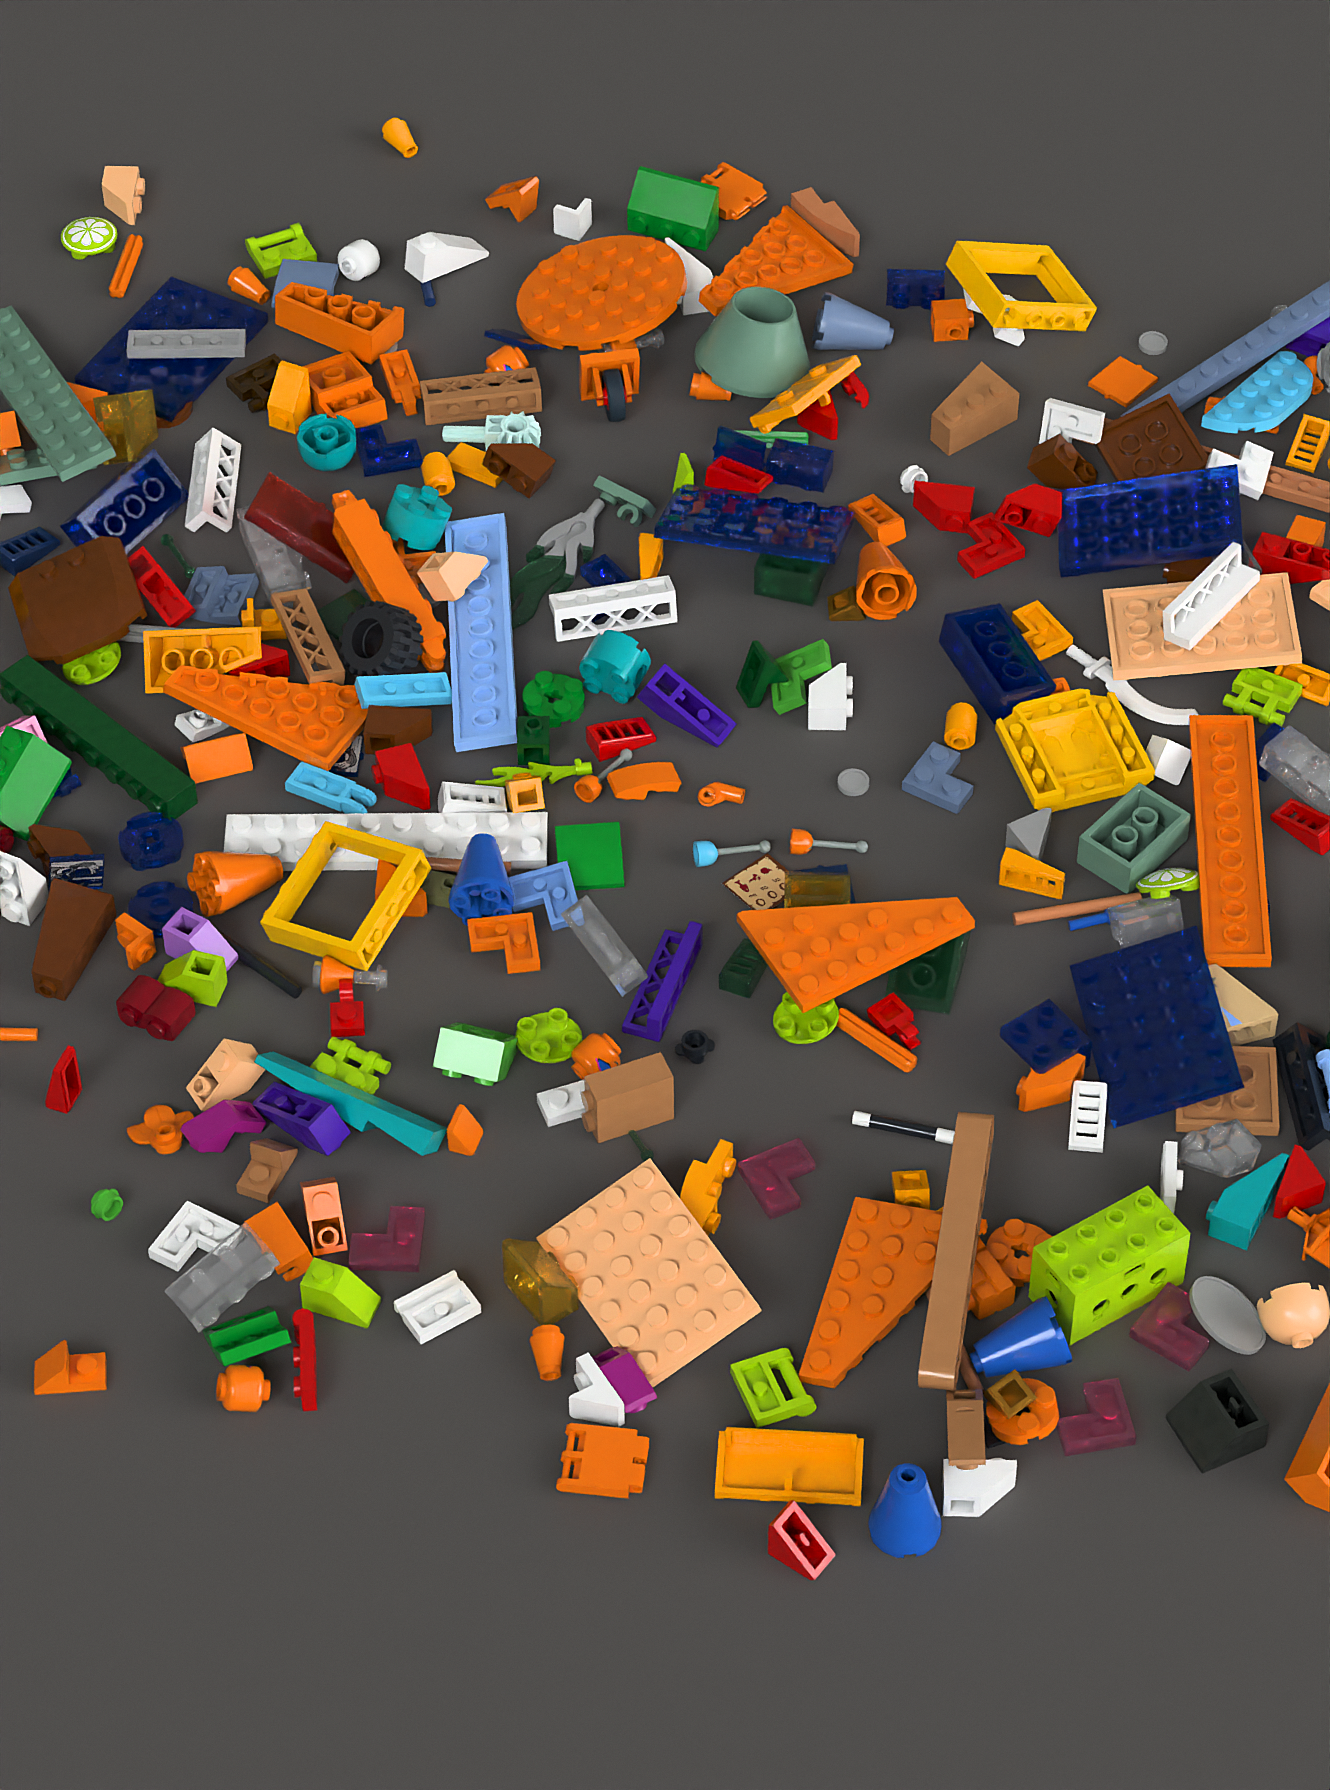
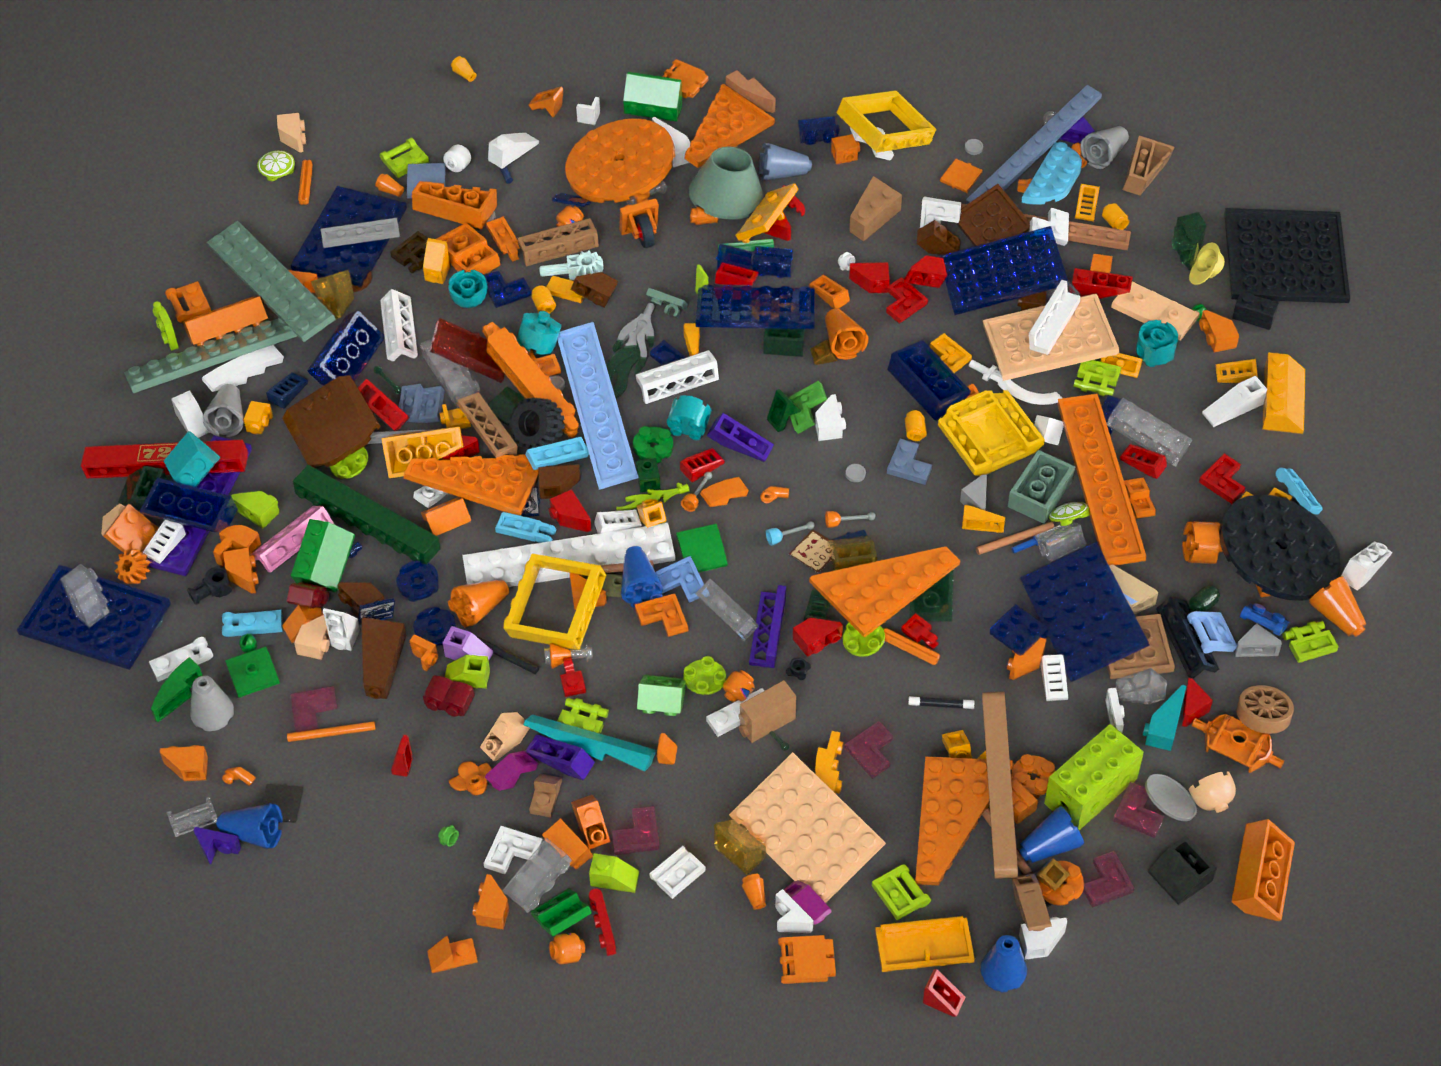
camera: 10 degrees left, 5 degrees up
light nougat slope [417,552,488,602] -> none
none -> orange slope [473,874,509,930]
none -> red slope [793,618,843,657]
none -> orange slope [1124,477,1156,519]

